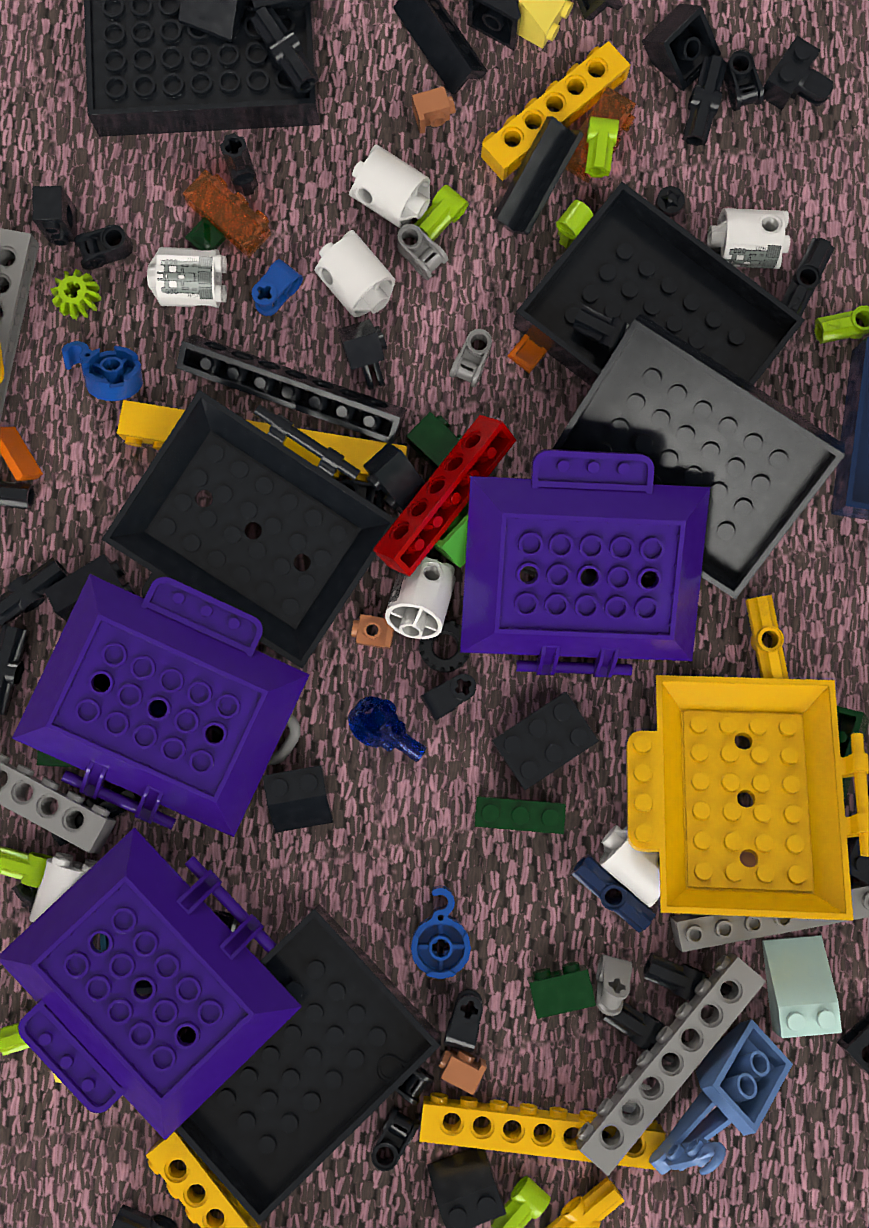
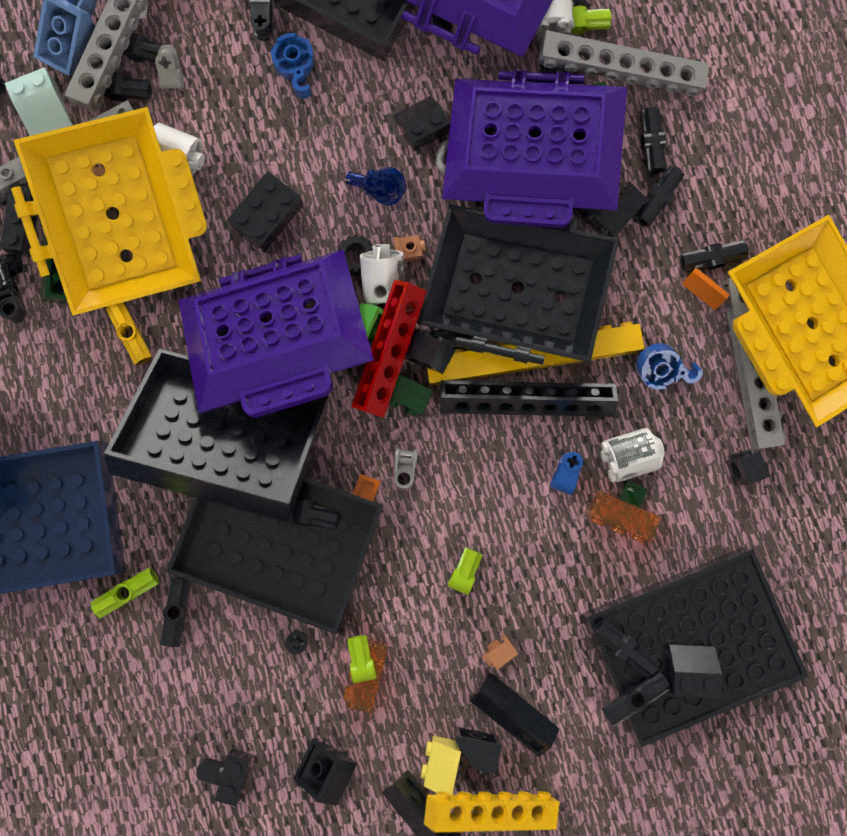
camera: 160 degrees right, 0 degrees up
lime gear [50,269,101,320] -> none
black piece [74,224,133,270] -> none
black piece [220,133,258,197] -> none
white cylinder [314,230,395,317] -> none
black brick [338,319,387,390] -> none
white cylinder [349,144,430,228] -> none
light grey piece [397,224,449,280] -> none
black piece [420,674,476,721] -> none
dark green brick [473,795,566,834] -> none
yellow brick [481,41,631,181] -> none
black panel [492,116,584,235] -> none
dark green brick [527,962,596,1019] -> none
lime piece [556,200,593,249] -> none
dark blue piece [571,854,656,933] -> none
black piece [682,55,727,146] -> none
white cylinder [707,208,790,269] -> none
black piece [724,50,764,111] -> none

